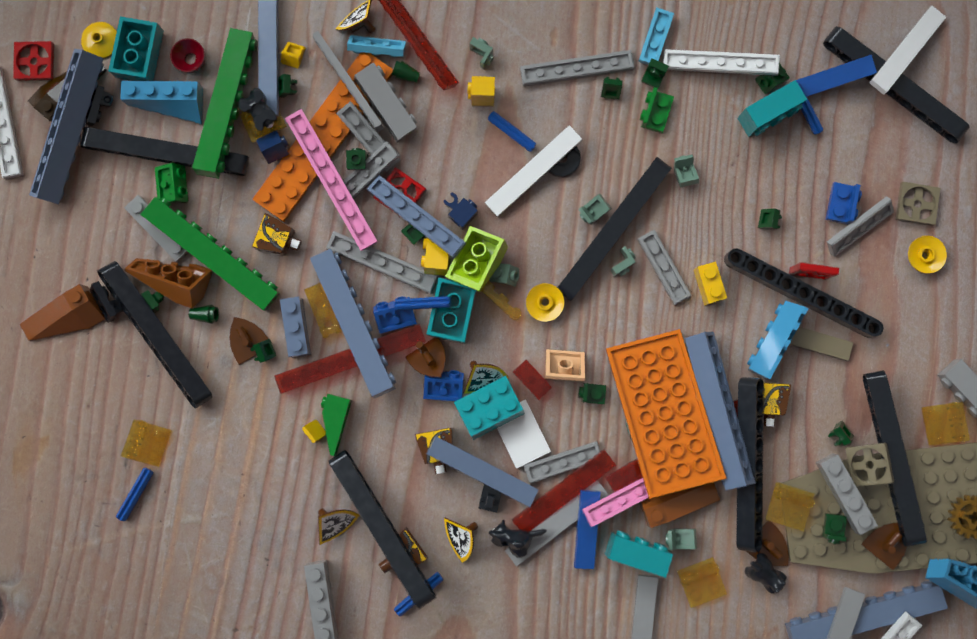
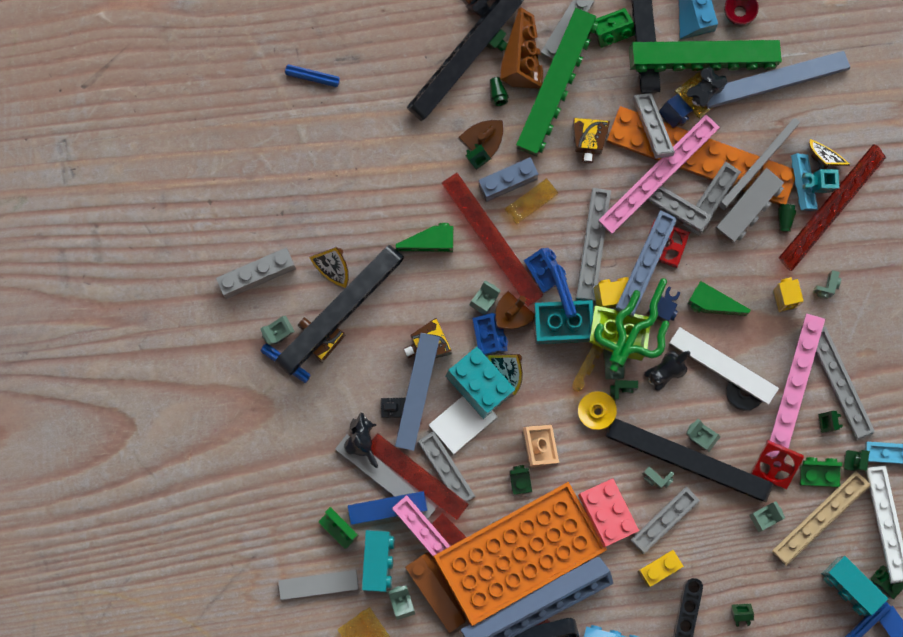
camera: 80 degrees right, 5 degrees down
clear yellow hinge [121,419,172,467] -> none
dark green tile [279,74,298,98] -> none
yellow slope [281,42,306,69] -> none
yellow slope [302,420,326,443] -> none
sand blue brick [310,249,397,399] -> none
dark green bracket [346,148,368,170] -> none
dark green tile [401,224,425,246] -> none
shield [444,517,478,563] -> none
blue axle [488,111,536,152] -> none
clear red panel [512,360,552,401] -> none
none -> sand green bracket [260,316,295,345]
none -> green bracket [319,507,359,549]
none -> sand green bracket [469,281,501,315]
none -> coral plate [578,478,639,548]
none -> green plant [594,278,670,373]
none -> dark green bracket [610,380,638,401]
none -> light grey tile [633,93,675,158]
none -> black animal [644,351,691,391]
none -> green slope [687,281,751,316]
none -> red piece [751,440,804,490]
none -> bright pink plate [766,314,825,467]
none -> tan tile [772,471,871,566]
none -> teal brick [802,169,839,193]

